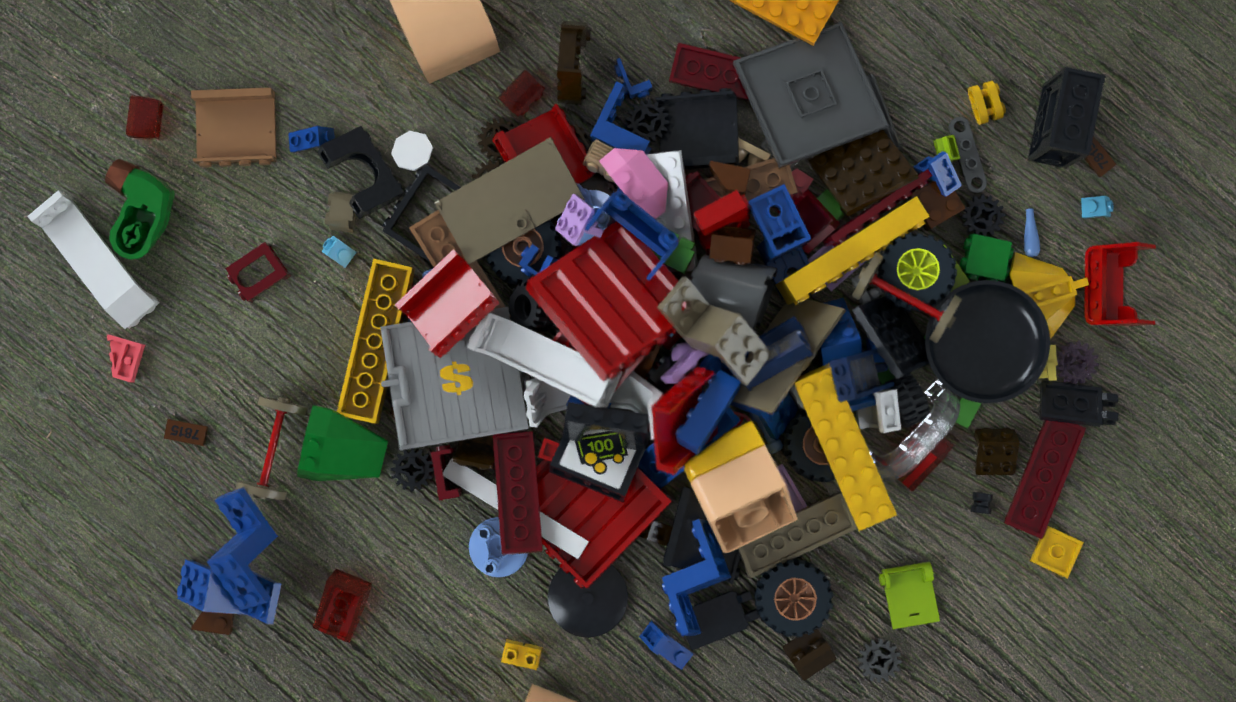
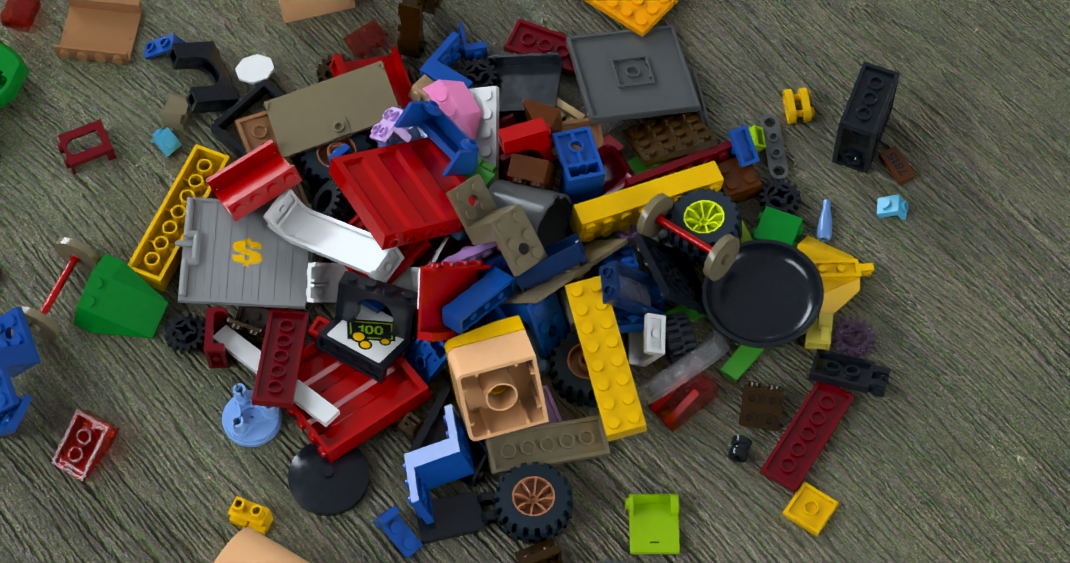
camera: 15 degrees right, 25 degrees down
red windscreen [1084,242,1156,326] -> none

